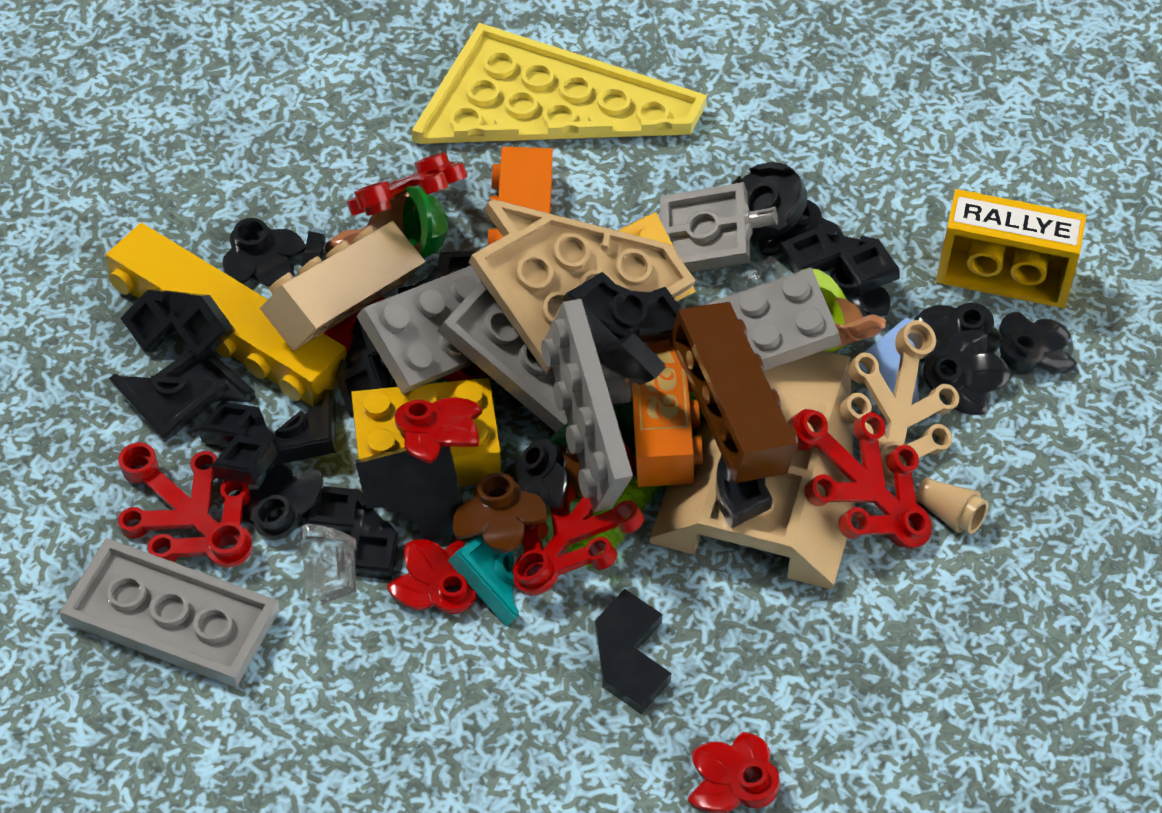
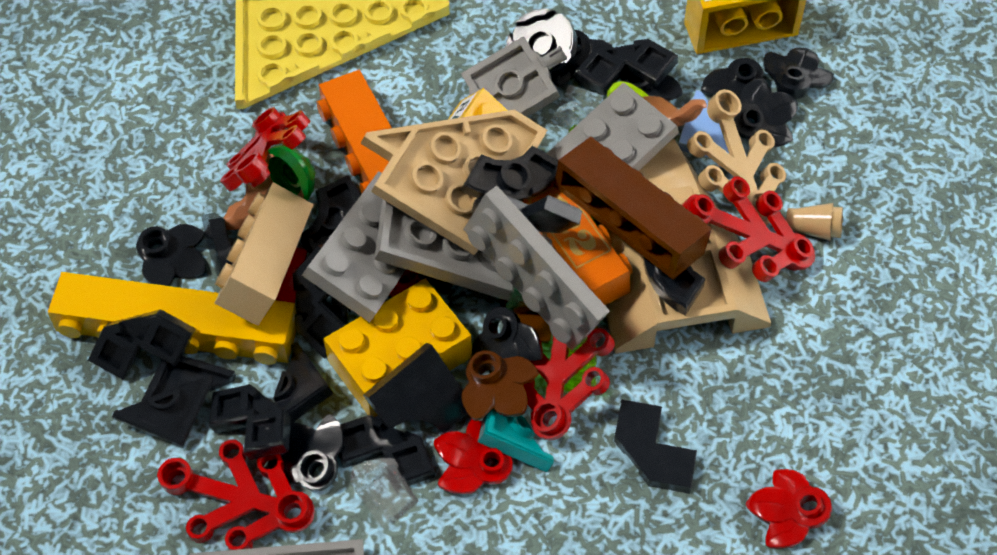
camera: 25 degrees left, 5 degrees up
red plate [395,397,482,463] -> none

